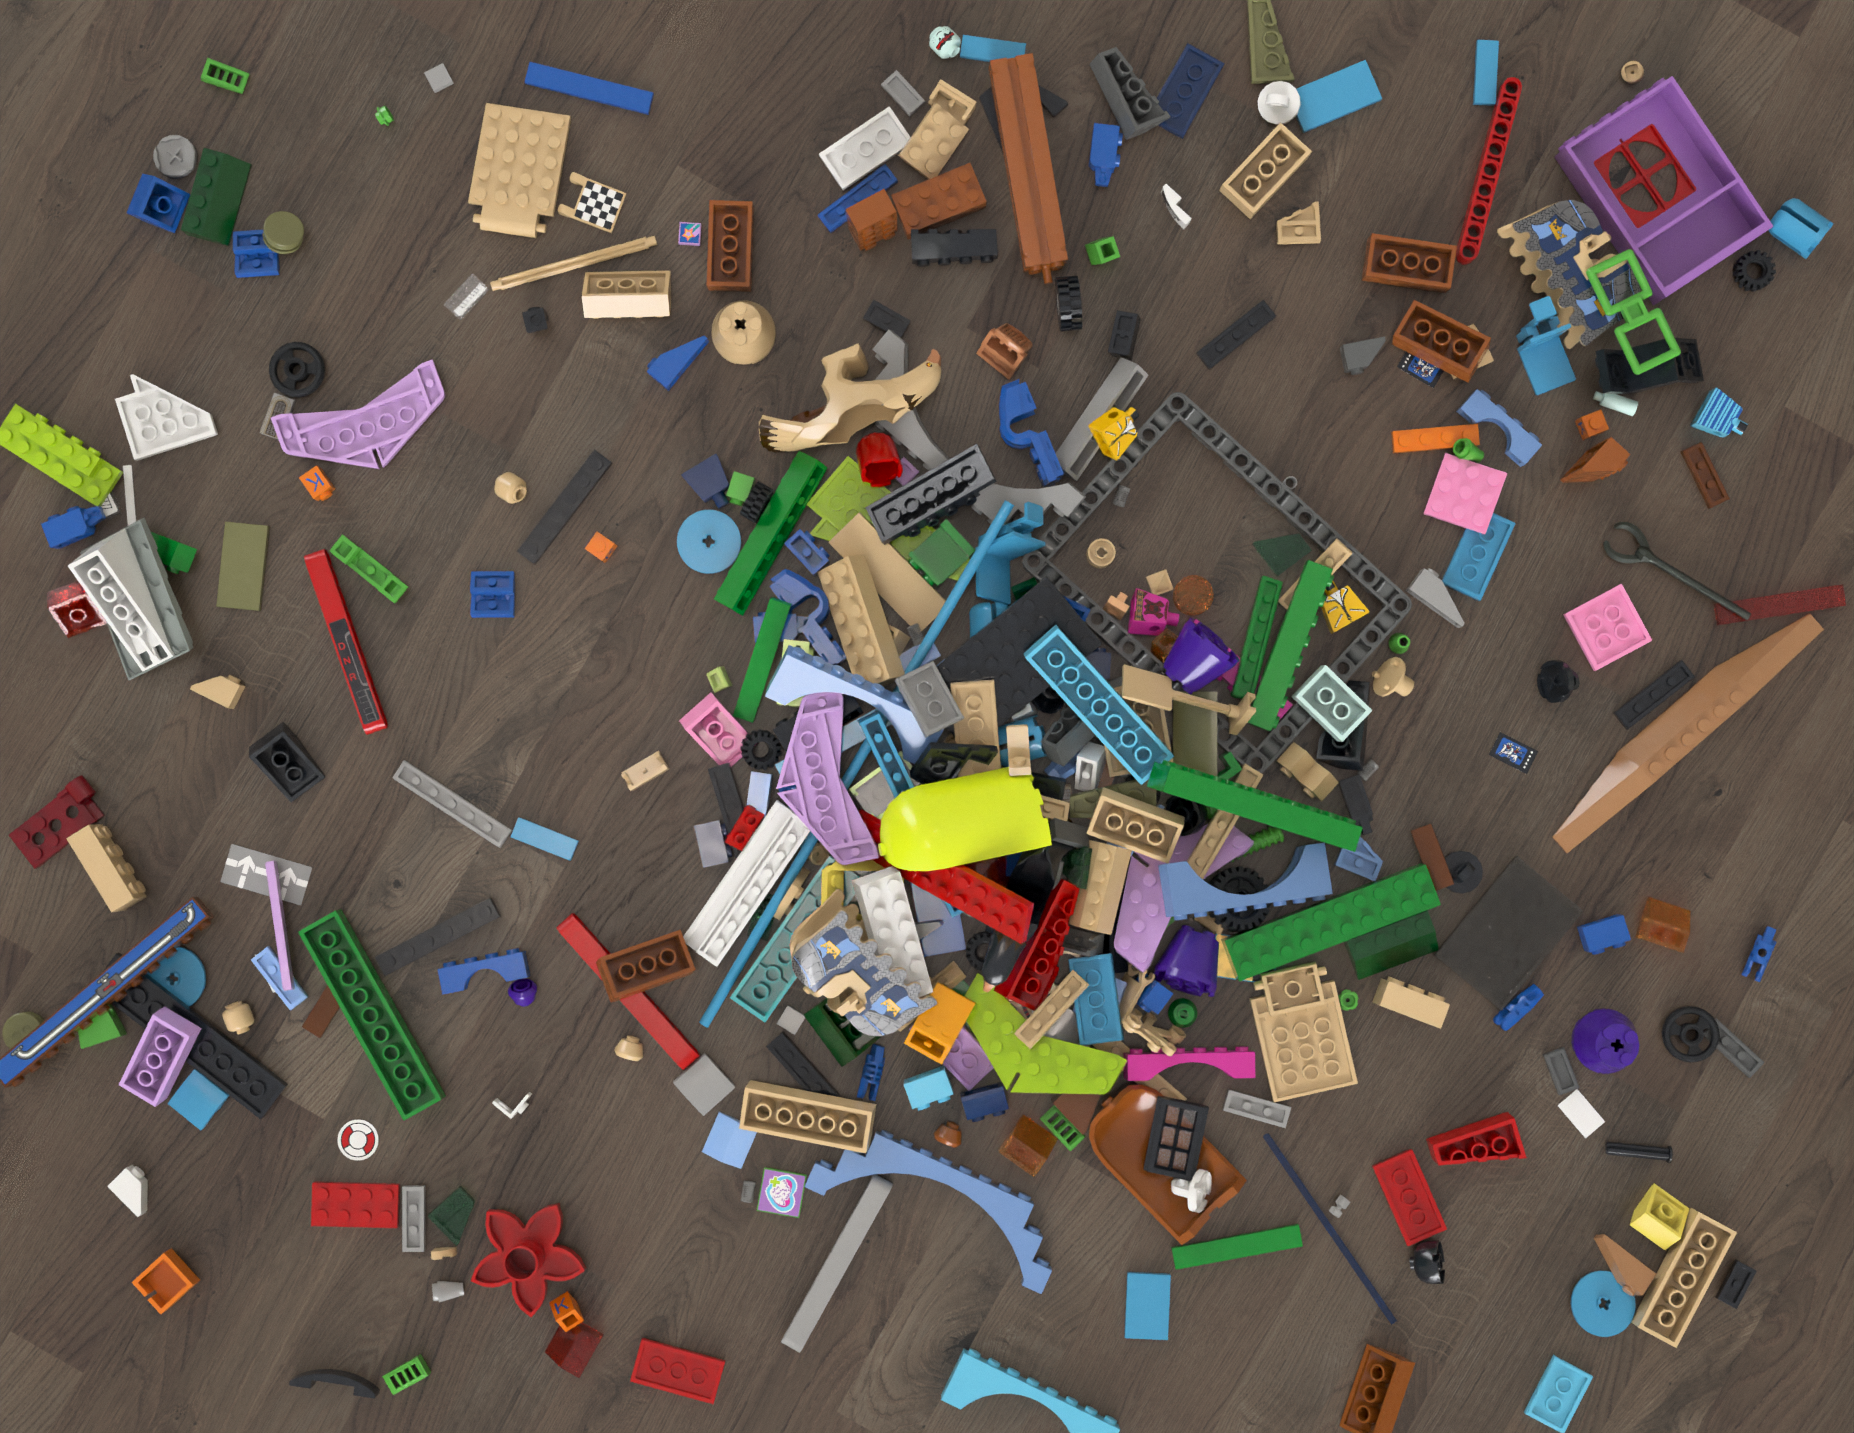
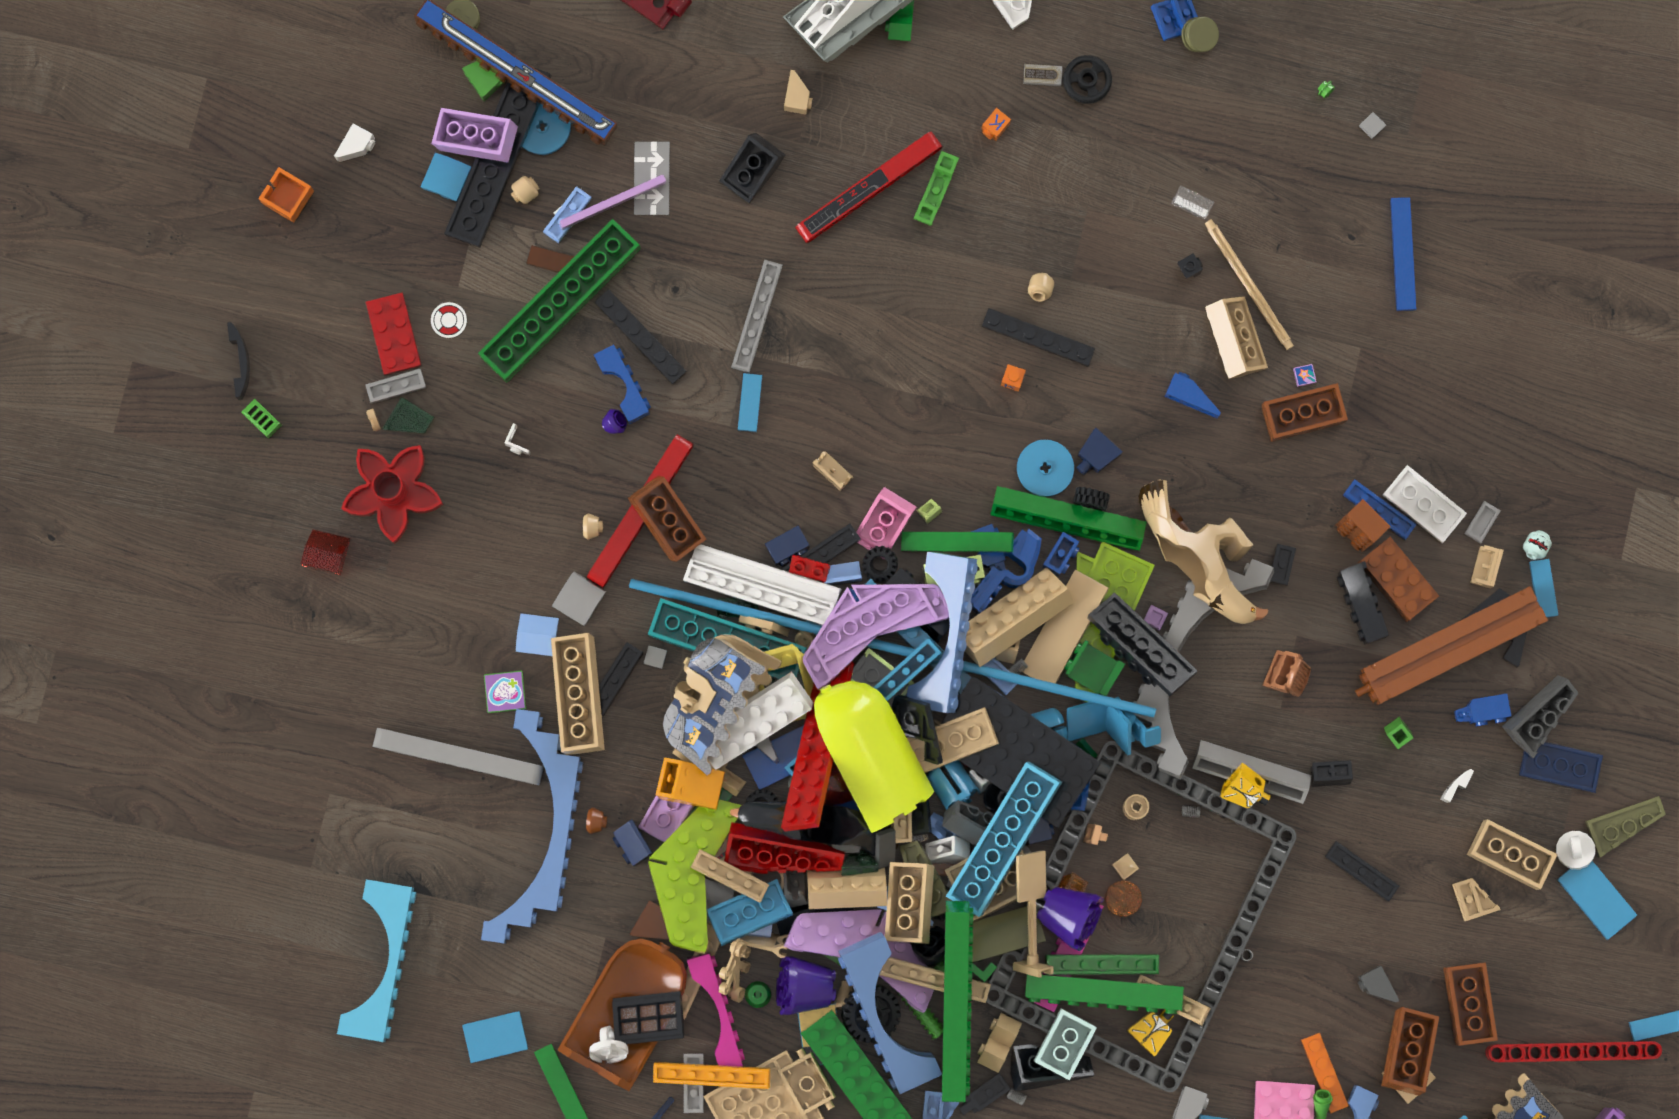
camera: 70 degrees right, 5 degrees down
tan brick [66,824,147,912] -> none
olive tile [216,522,270,611] -> none
lavender wing [271,360,445,469] -> none
light grey cone [432,1281,464,1303] -> none
tan plate [468,103,571,238] -> none
blue slope [470,571,515,618] -> none
orange brick [549,1291,584,1332] -> none
flag [558,172,626,234] -> none
red plate [630,1338,725,1404] -> none
tan cone [711,300,776,365] -> none
bright green brick [726,471,756,506] -> none
light grey piece [741,1181,756,1203] -> none
dark green slope [804,997,881,1067] -> none
red cylinder [856,432,903,487] -> none
blue hinge [857,1044,885,1101] -> none
light grey tile [894,661,964,738] -> none
tan plate [898,103,969,180] -> none
medium azure brick [903,1065,953,1111] -> none
clear orange slope [998,1114,1058,1177] -> none
blue piece [999,379,1064,488] -> none
tan bracket [1006,724,1031,776] -> none
bright green slope [1040,1105,1086,1151] -> none
black wheel [1055,275,1083,331] -> none
dark pink torso [1128,588,1179,636] -> none
blue brick [1135,974,1173,1014] -> none
clear green wing [1252,533,1312,576] -> none
tan piece [1372,657,1414,697] -> none
bright green cone [1389,633,1410,654] -> none
black sticker [1397,352,1444,389] -> none
none -> light orange tile [653,1062,770,1089]

